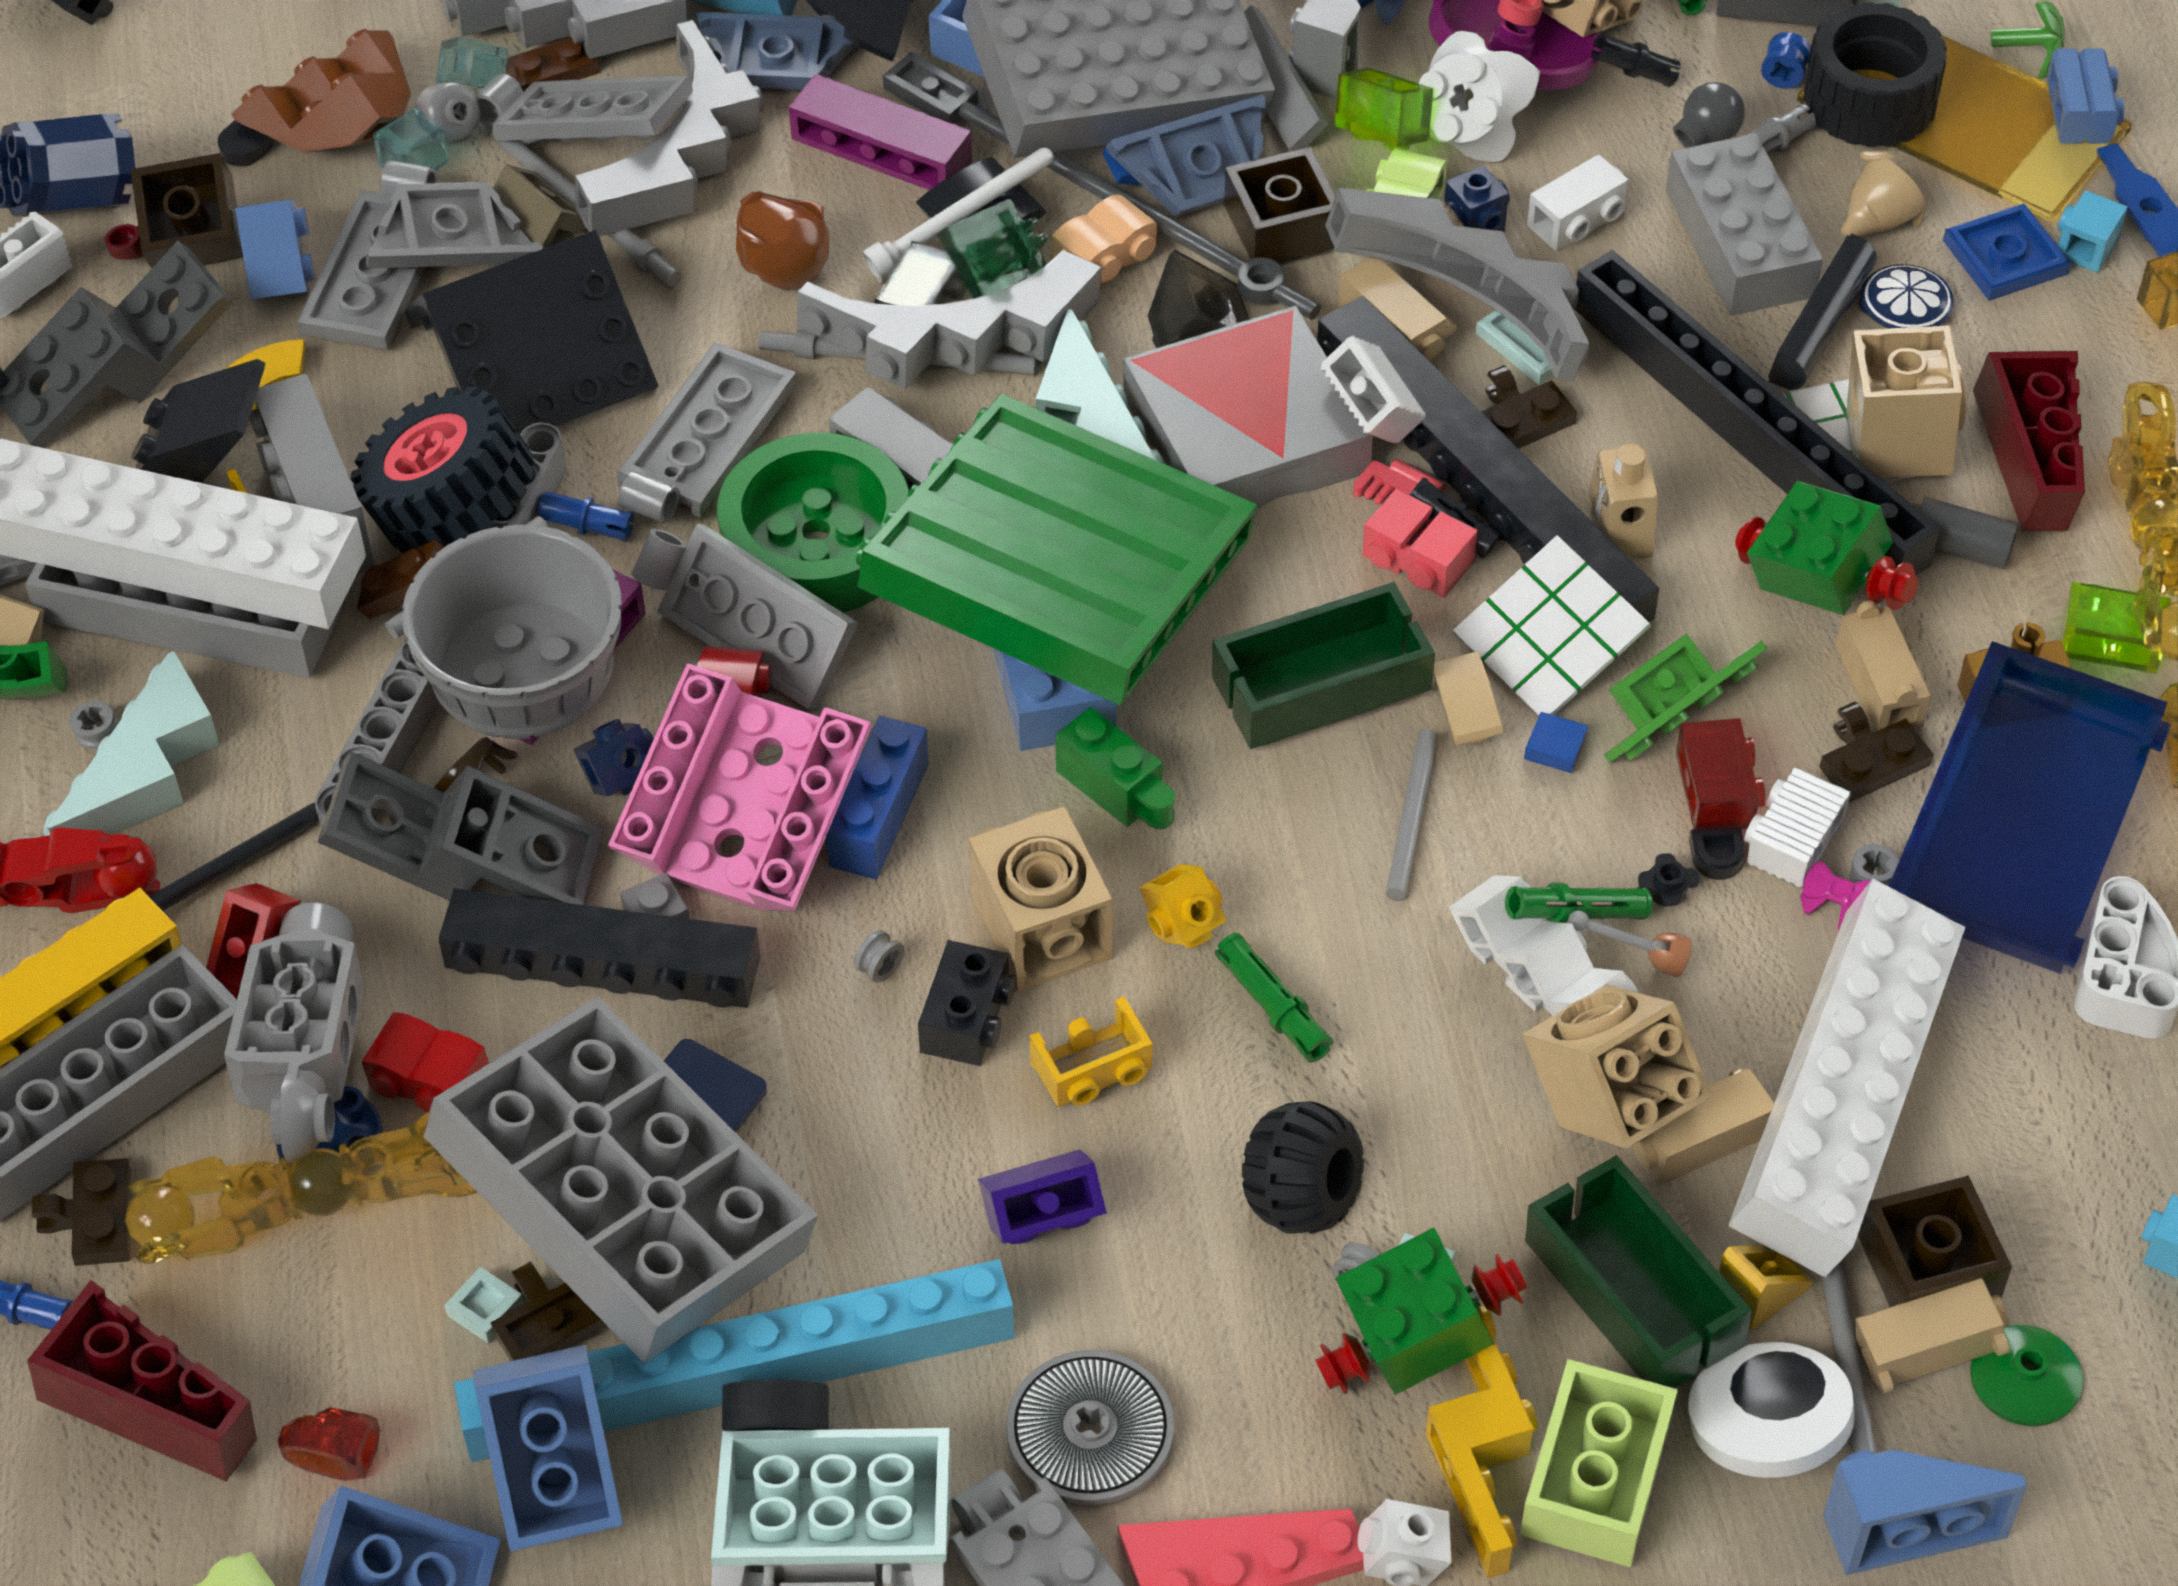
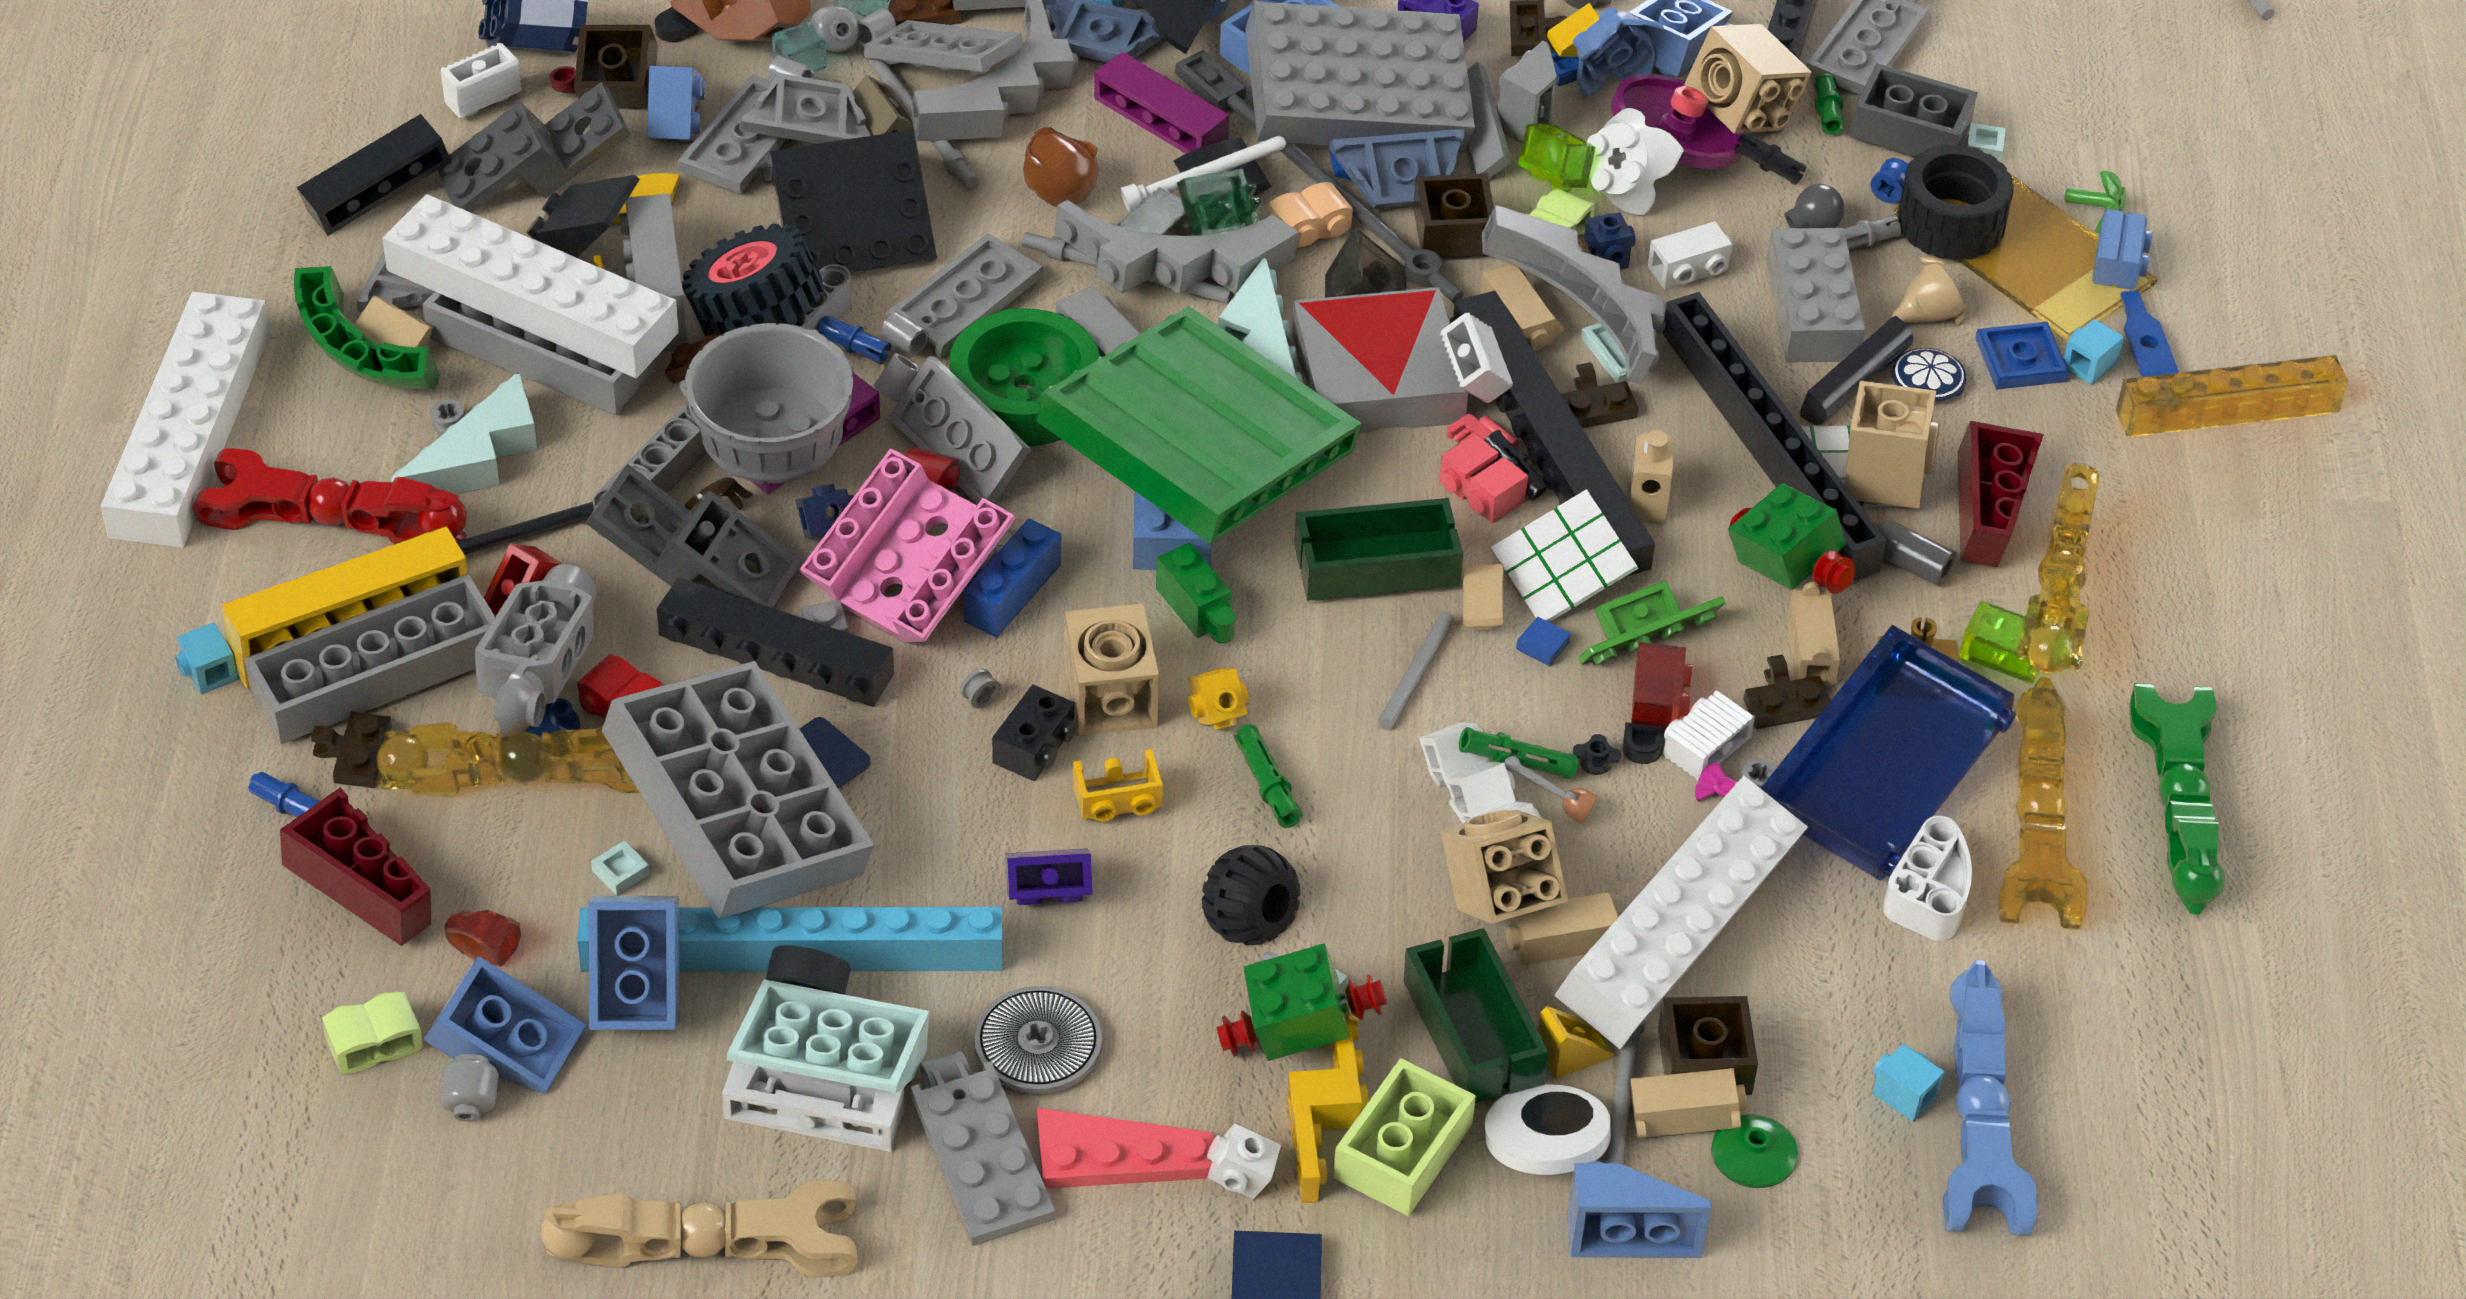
camera: 10 degrees right, 5 degrees down
dark brown plate [490,1261,608,1361] -> none

